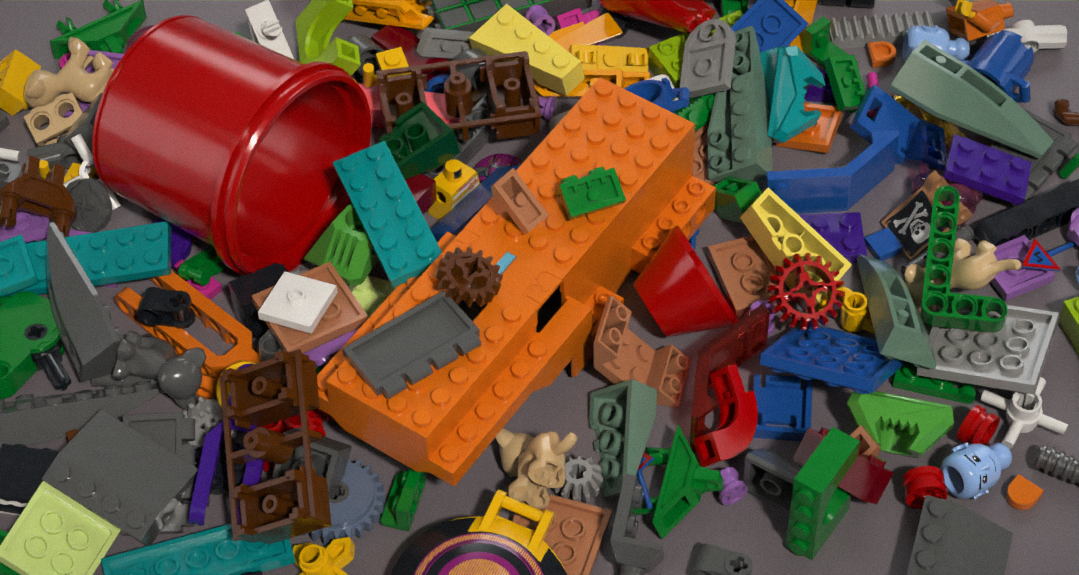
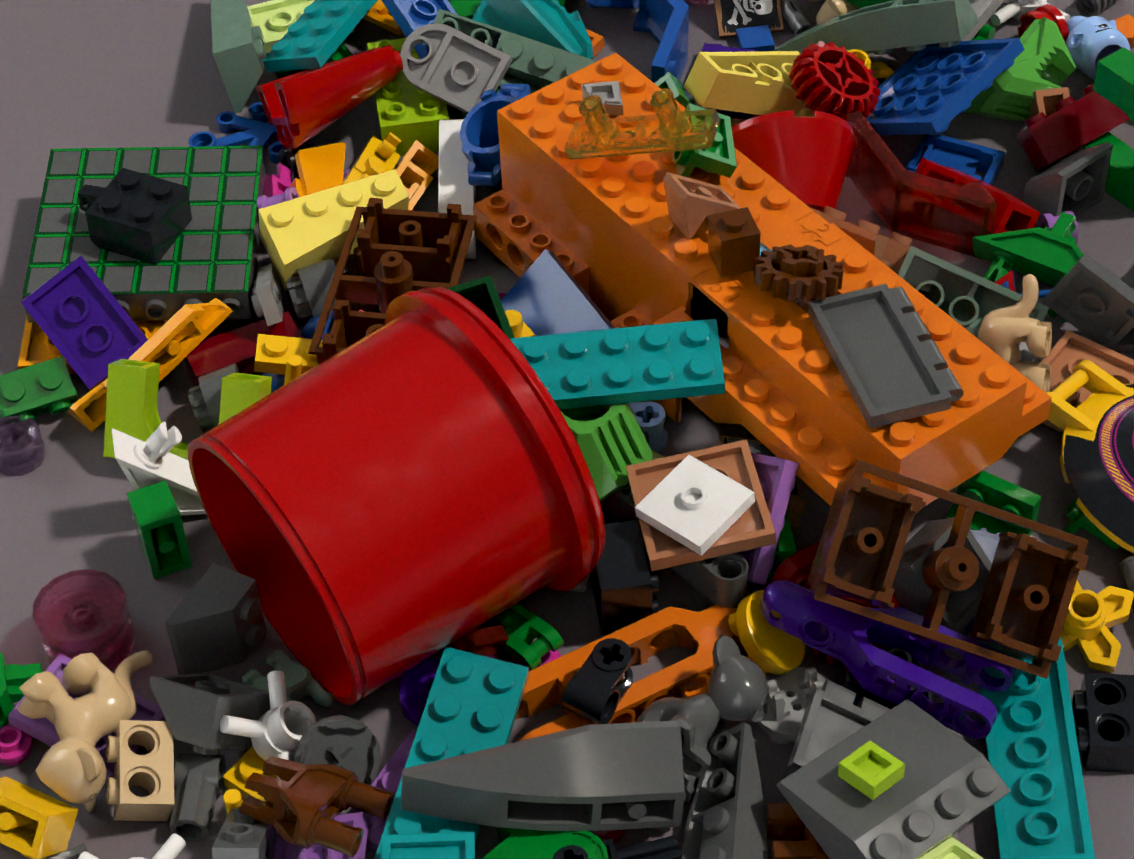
camera: 70 degrees left, 5 degrees down
none -> clear red plate [454,625,509,659]
none -> clear yellow plate [564,88,720,160]
none -> light grey tile [581,81,623,115]
none -> reddish brown brick [708,207,761,277]
none -> lime plate [838,740,905,800]

